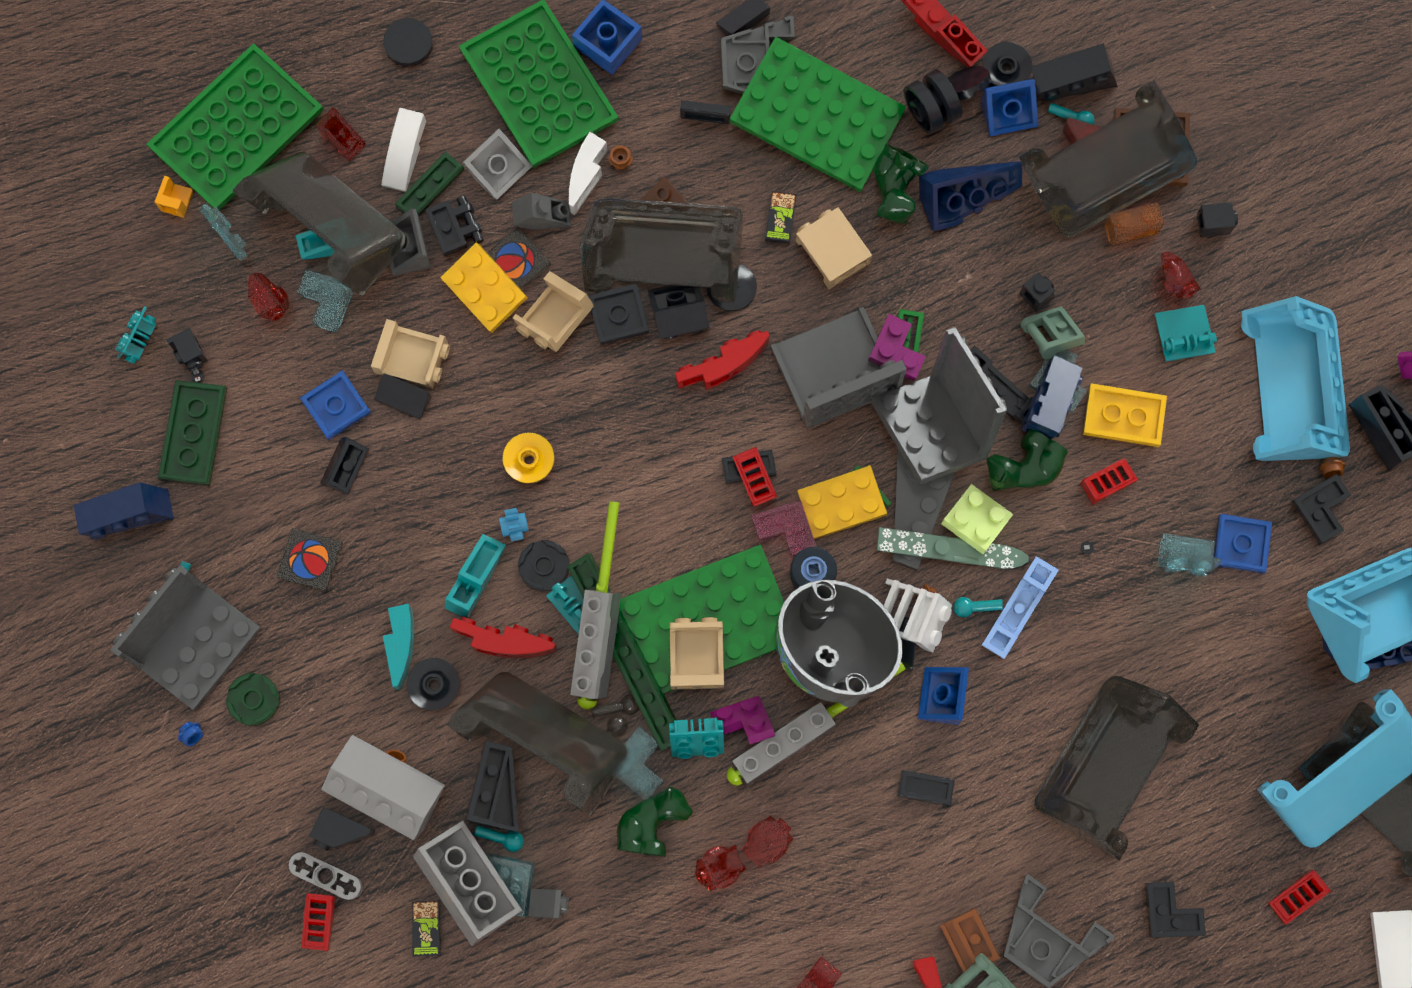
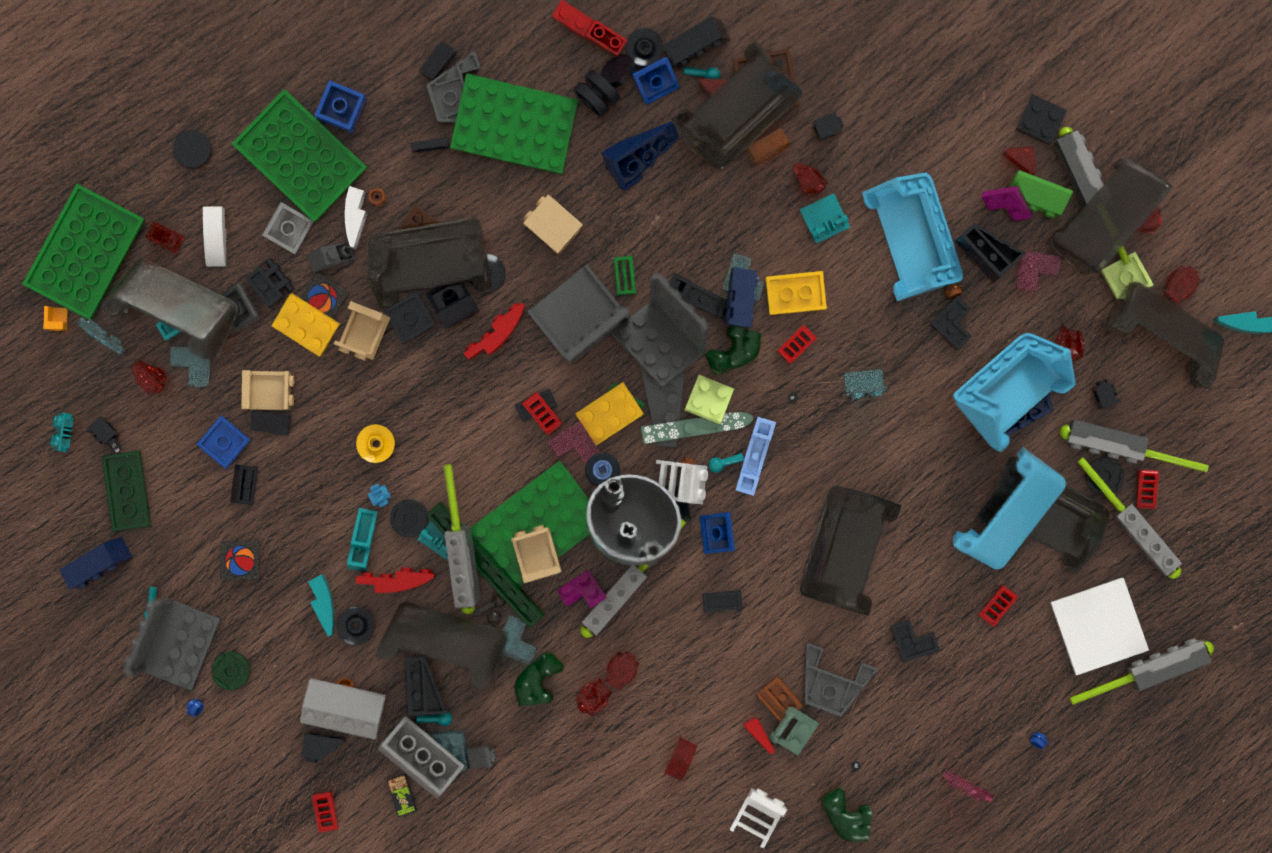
camera: 20 degrees left, 10 degrees up
light grey beam [289,852,363,900] -> none
dark green tile [394,151,464,217] -> none
teal hinge [669,718,724,759] -> none
tile [765,191,797,244] -> none
magenta plate [868,314,926,381] -> none
dark green animal [874,144,929,224] -> none
black brick [1019,272,1055,312] -> none
sand green plate [1020,306,1085,359] -> none
blue tile [1213,514,1272,574] -> none

